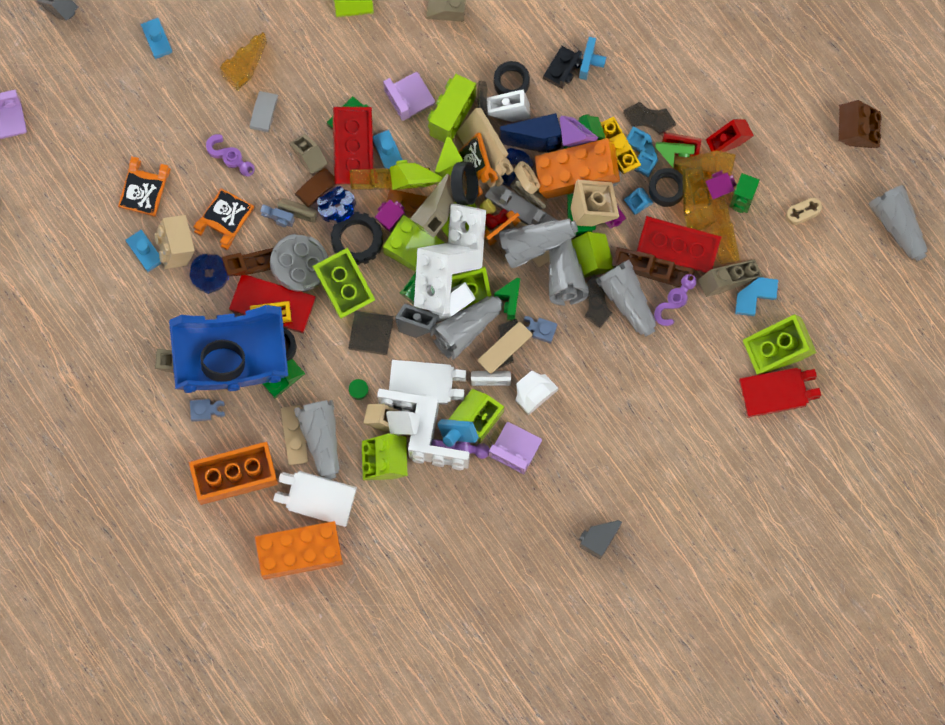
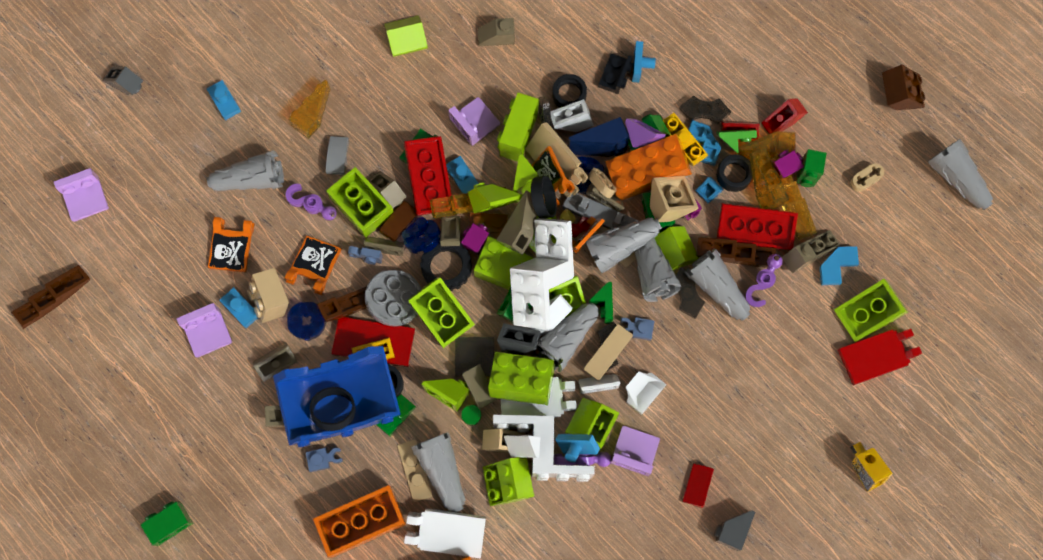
camera: 10 degrees left, 0 degrees up
none -> green brick [140,501,194,546]
none -> lavender bracket [176,303,232,358]
none -> light grey cone [207,150,284,191]
none -> dark tan slope [253,343,298,382]
none -> lime brick [326,167,394,238]
none -> lime slope [421,379,470,412]
none -> dark tan tile [440,216,460,246]
none -> dark tan slope [462,364,497,409]
none -> lime brick [488,352,554,405]
none -> red slope [682,463,714,508]
none -> yellow torso [850,442,893,492]

